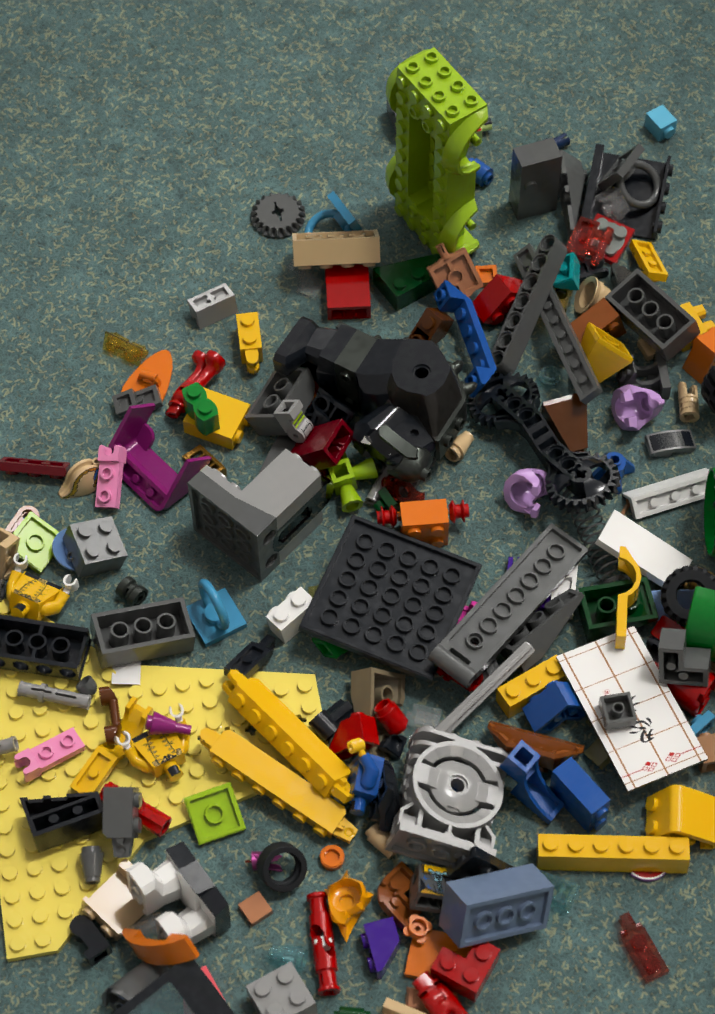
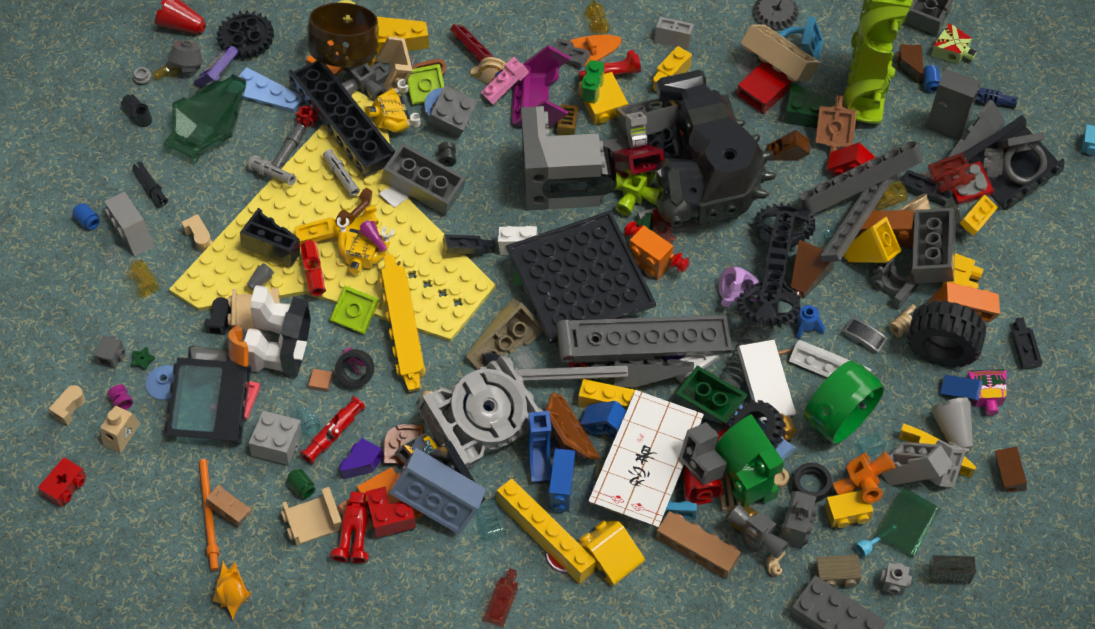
camera: 45 degrees right, 0 degrees up
bright pink plate [14,727,85,782] -> none
dark grey hinge [76,675,97,695] -> none
dark grey hinge [102,787,142,858] -> none
dark azure tile [186,578,247,647] -> none
yellow hinge [221,669,355,804] -> none
black piece [308,699,354,742] -> none
orange tile [320,845,345,871] -> none
light orange hair [324,871,374,943] -> none
red slope [329,712,380,760] -> none
blue torso [347,738,385,816] -> none
black slope [368,760,400,832] -> none
red brick [374,698,408,735] -> none
orange plate [403,914,432,944] -> none
blue slope [434,280,497,398] -> none
tan cone [444,431,474,462] -> none
orange tile [475,265,497,287] -> none
teal slope [553,252,580,290] -> none
dark grey piece [598,692,637,730] -> none
lavender piece [611,384,665,431] -> none
yellow piece [615,546,641,649] -> none

